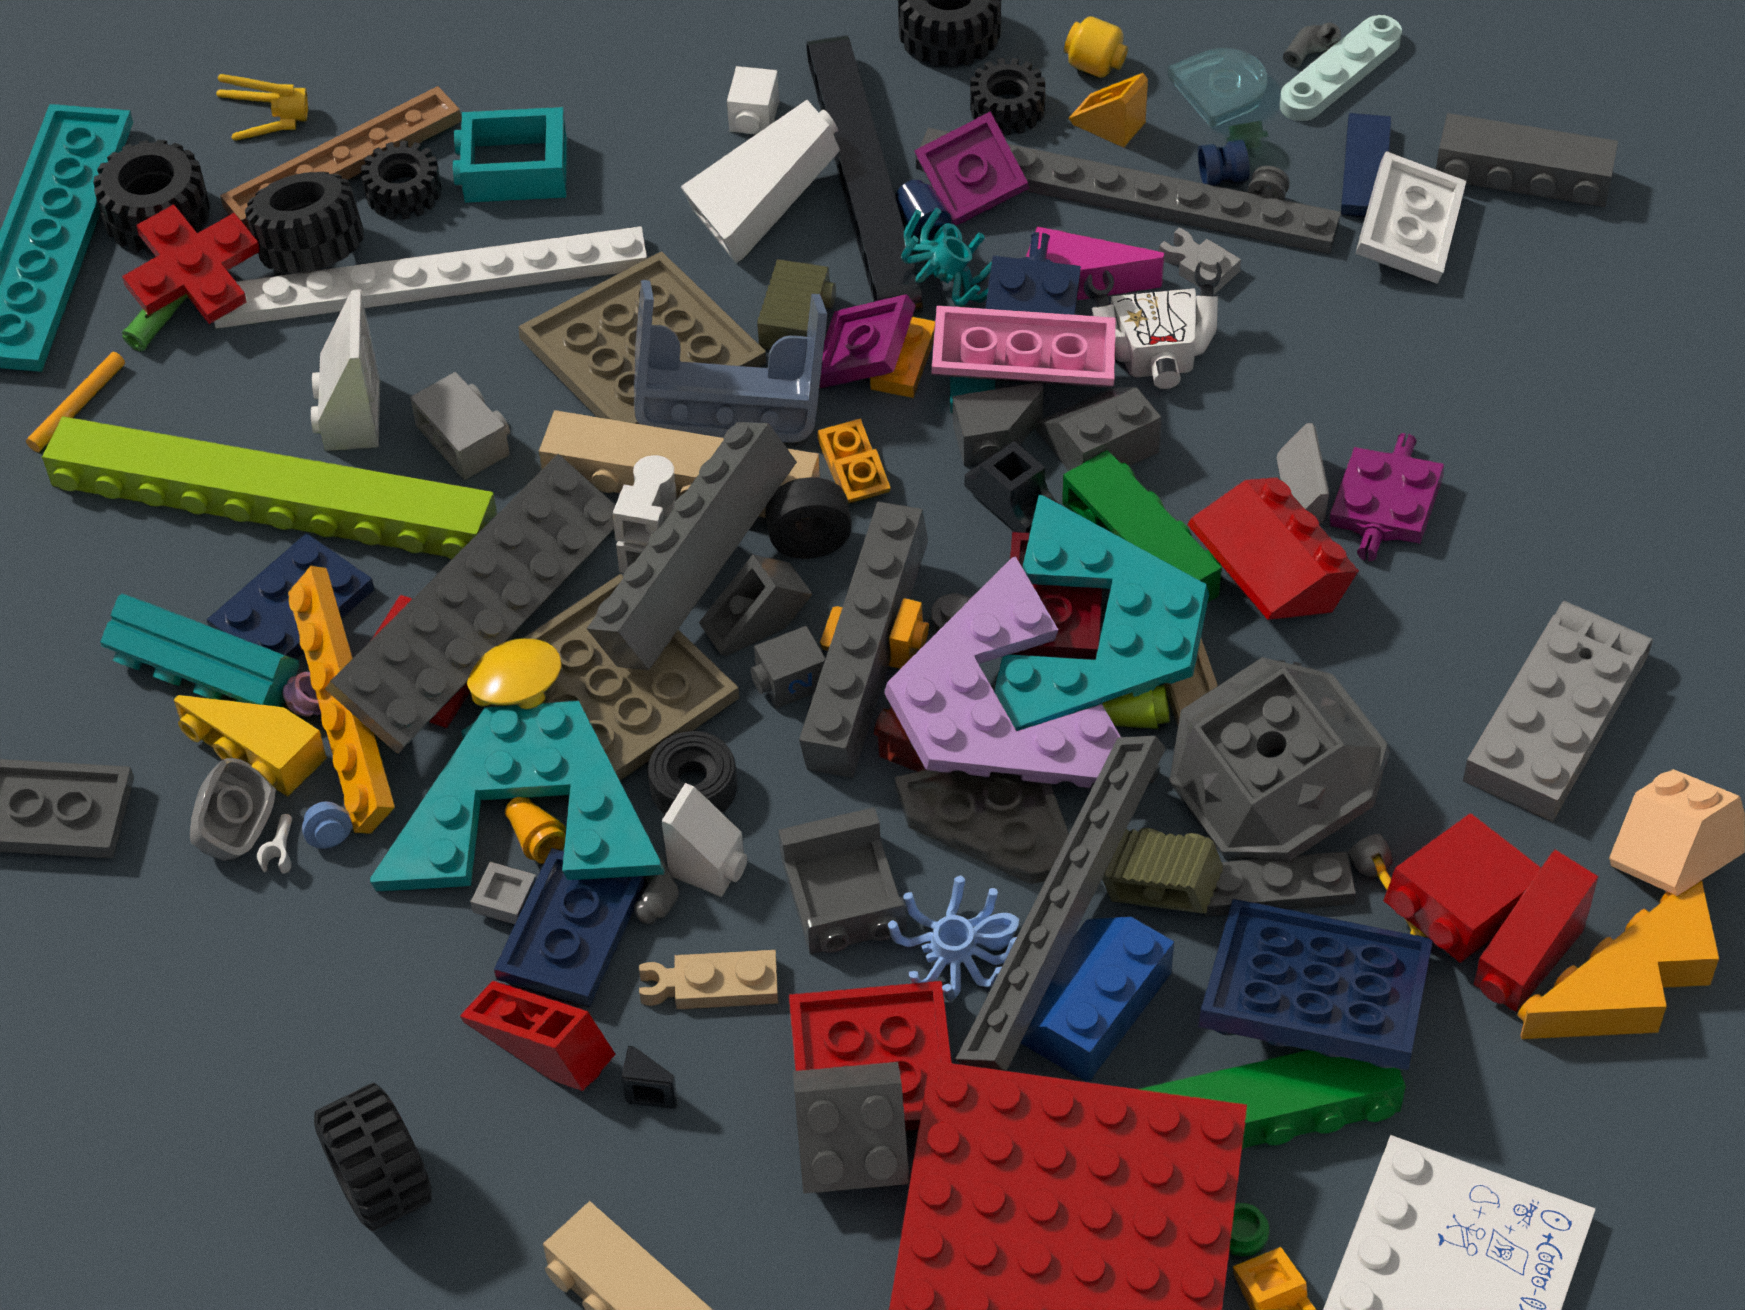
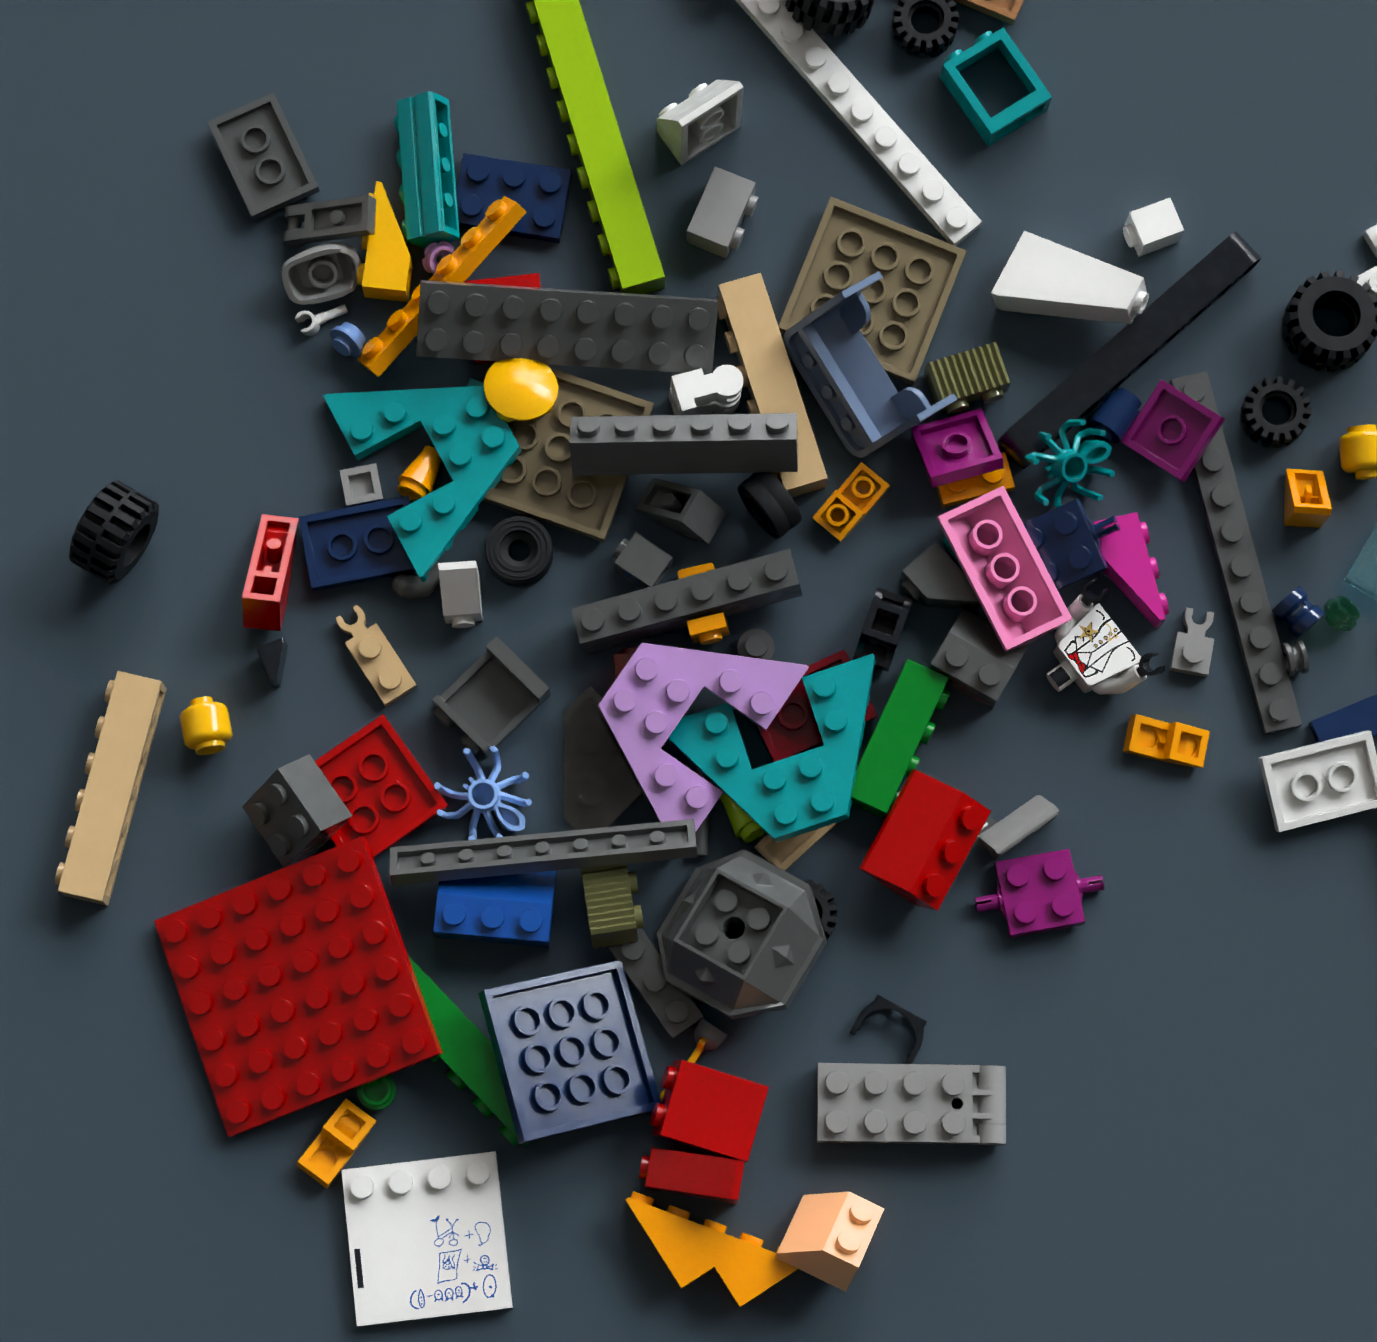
camera: 55 degrees right, 25 degrees up
none -> yellow head [179,696,233,755]
none -> dark grey plate [283,195,376,247]
none -> black cap [850,994,927,1064]
none -> light orange slope [1123,714,1210,768]

